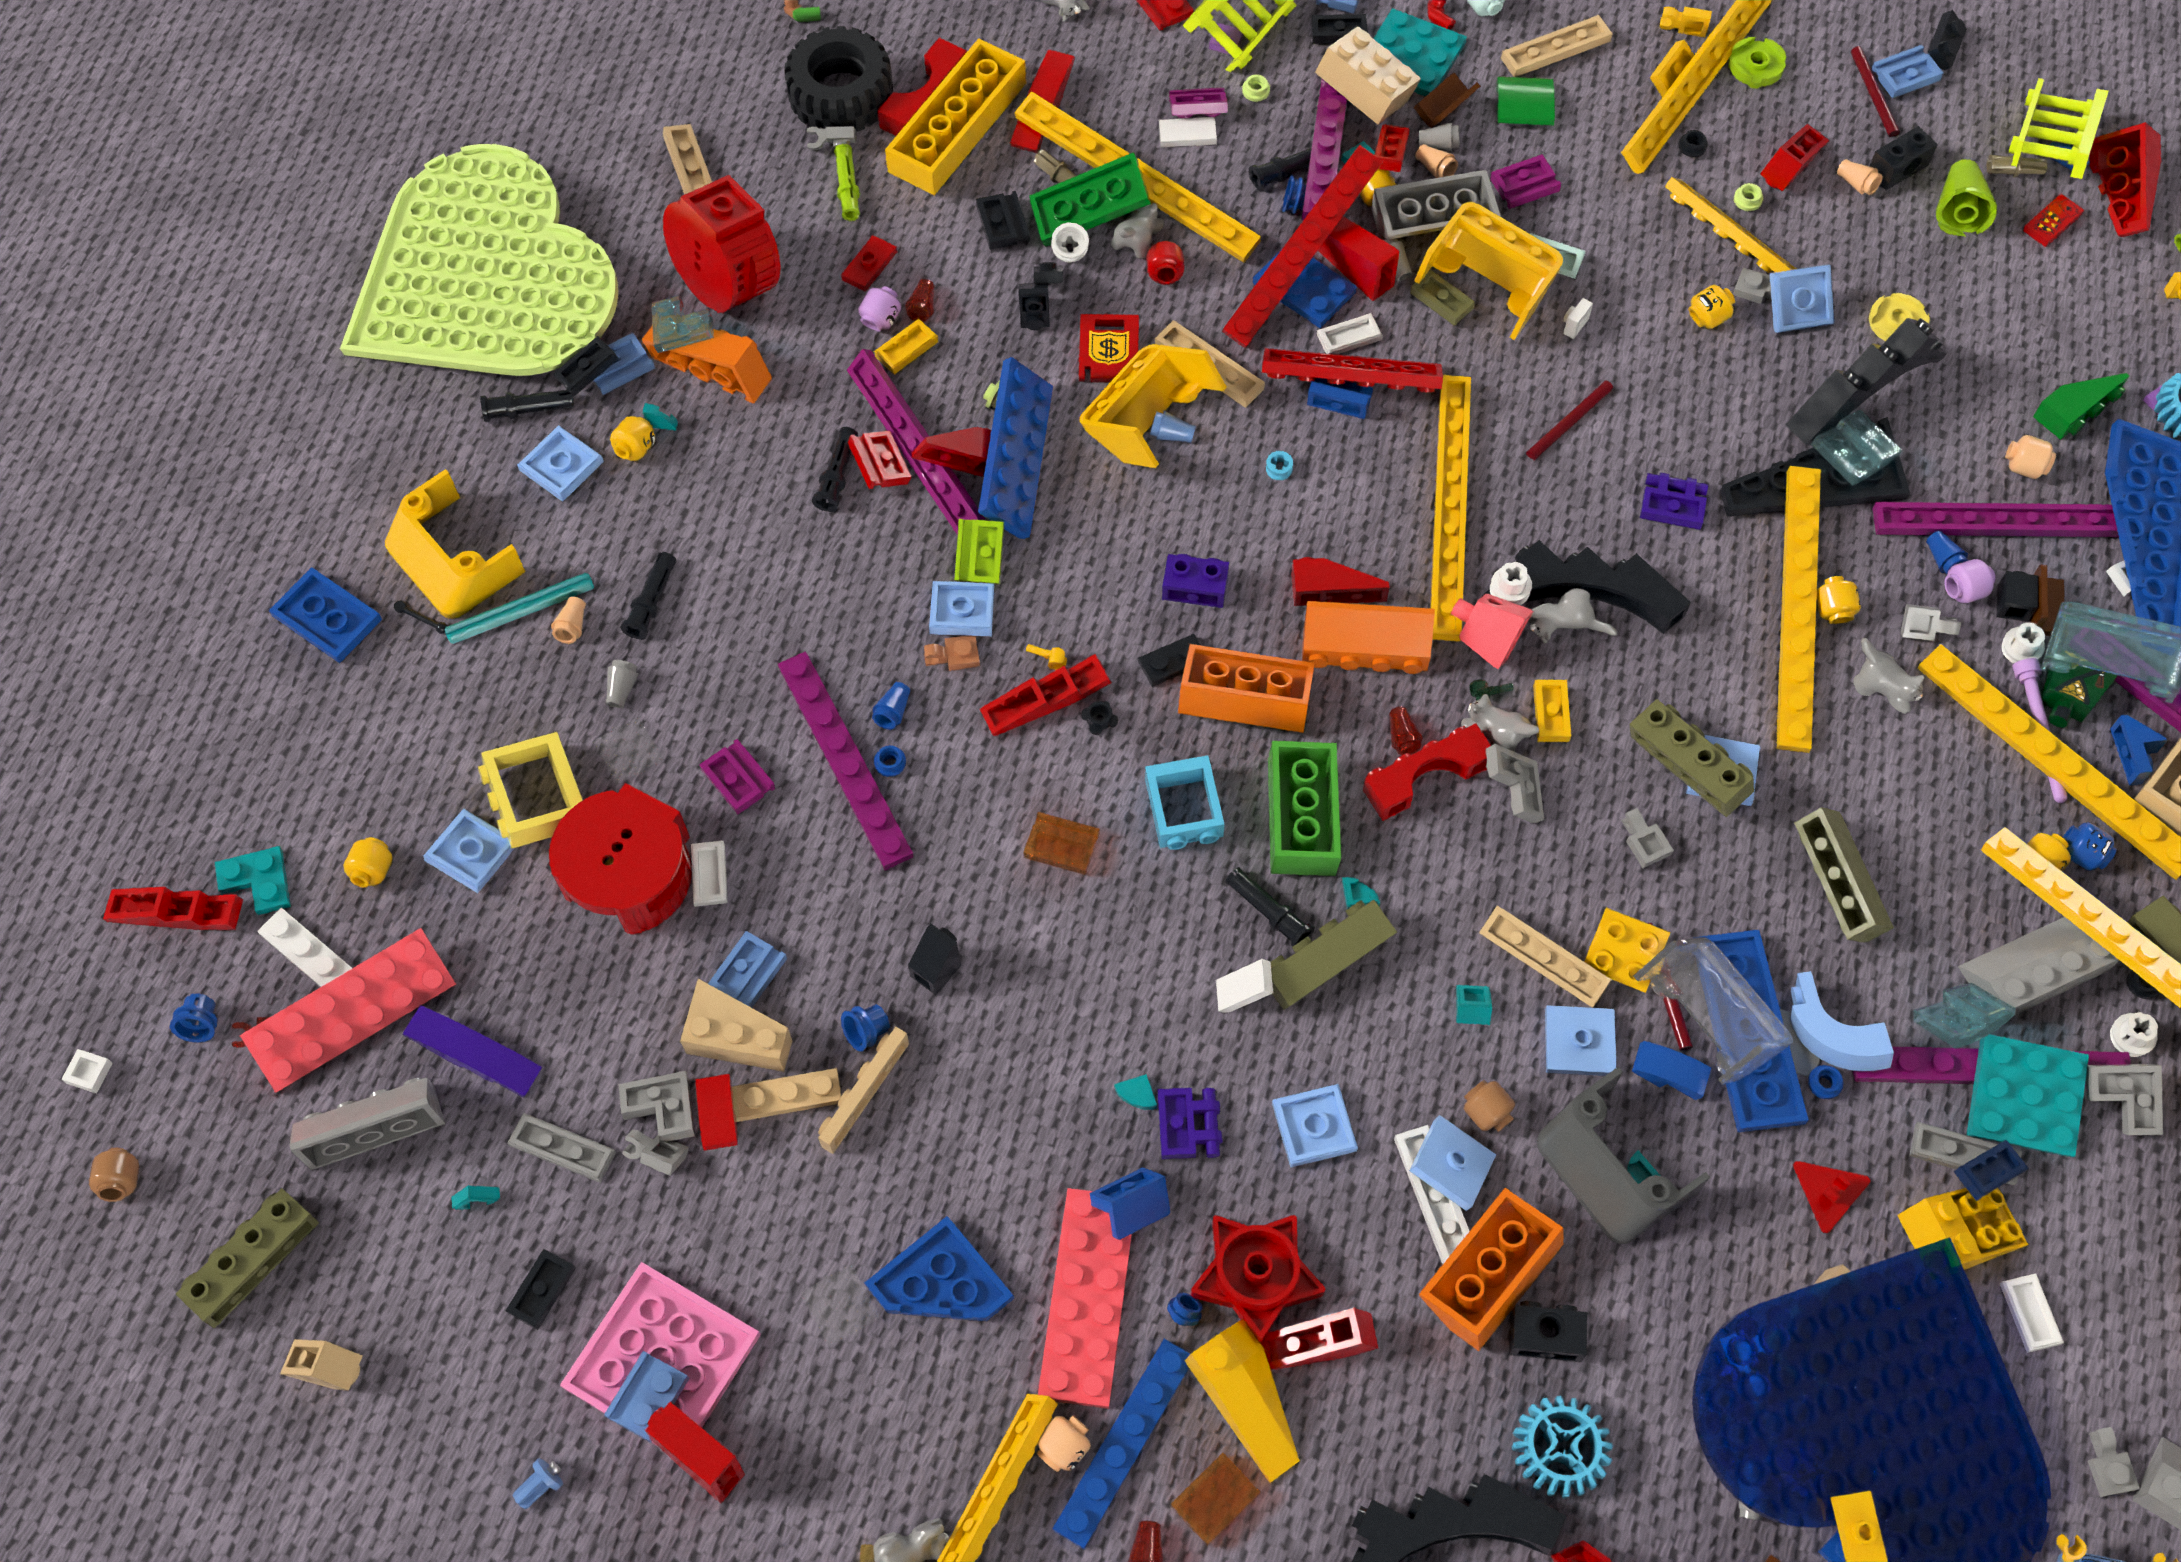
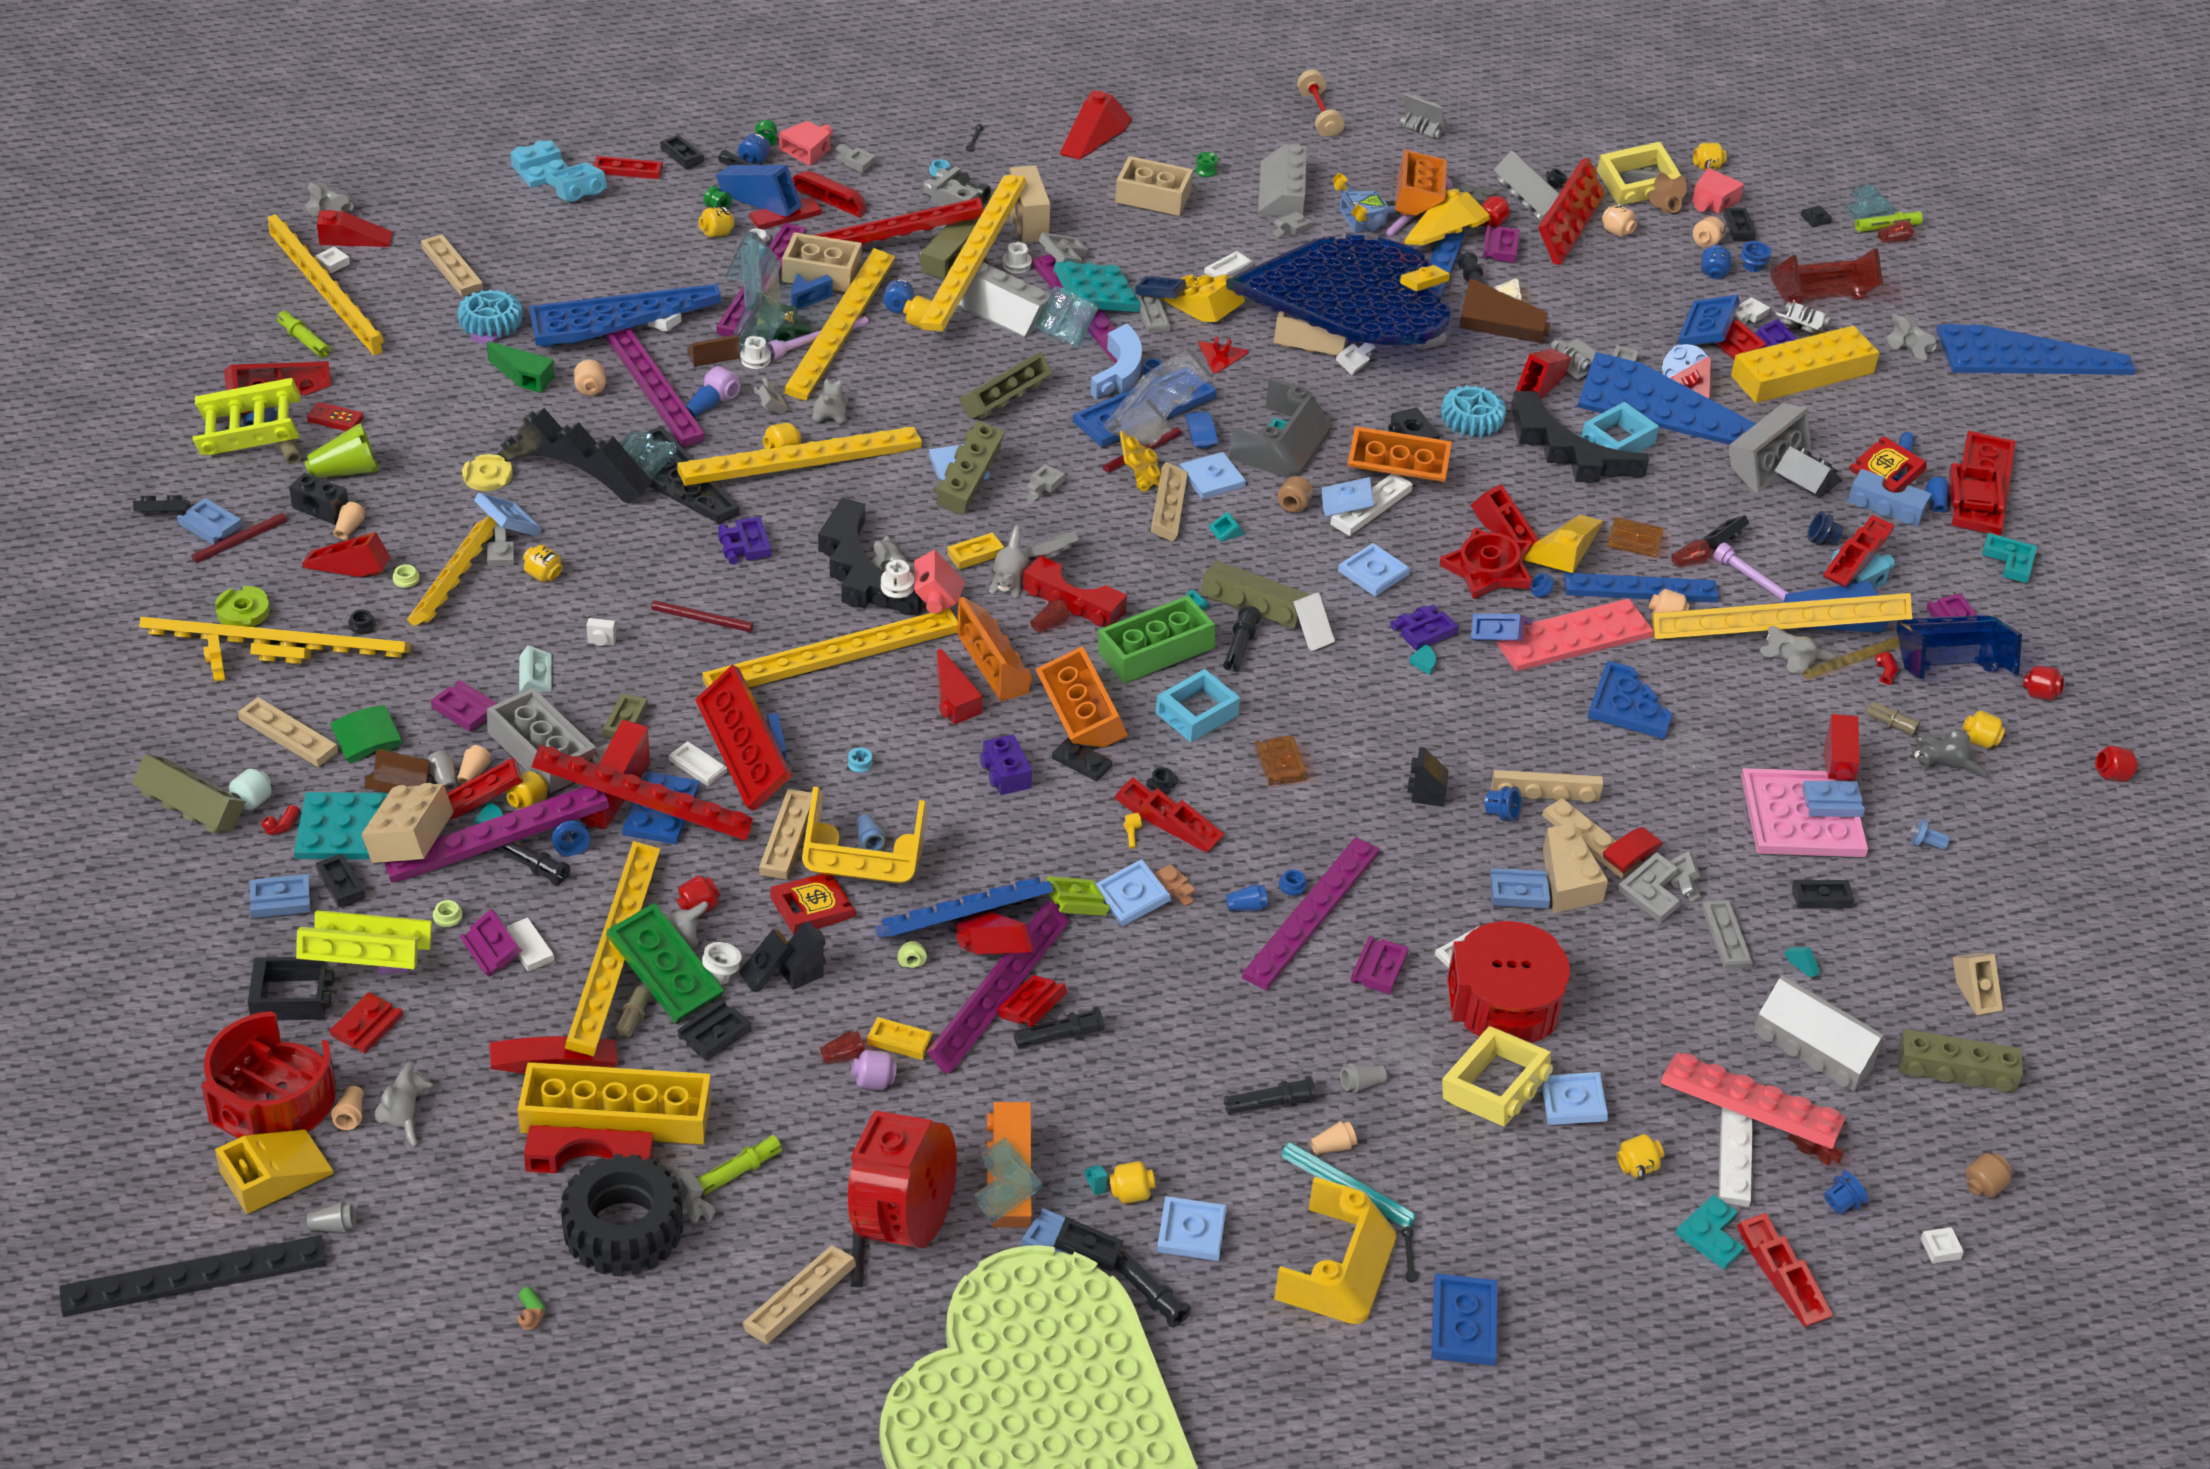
camera: 125 degrees left, 20 degrees down
dark purple slope [402,1005,542,1098] -> none
red plate [841,235,897,292] -> none
yellow windscreen [1414,202,1563,340] -> none
clear green hand [1469,679,1514,700] -> none
black brick [1996,571,2039,622] -> none

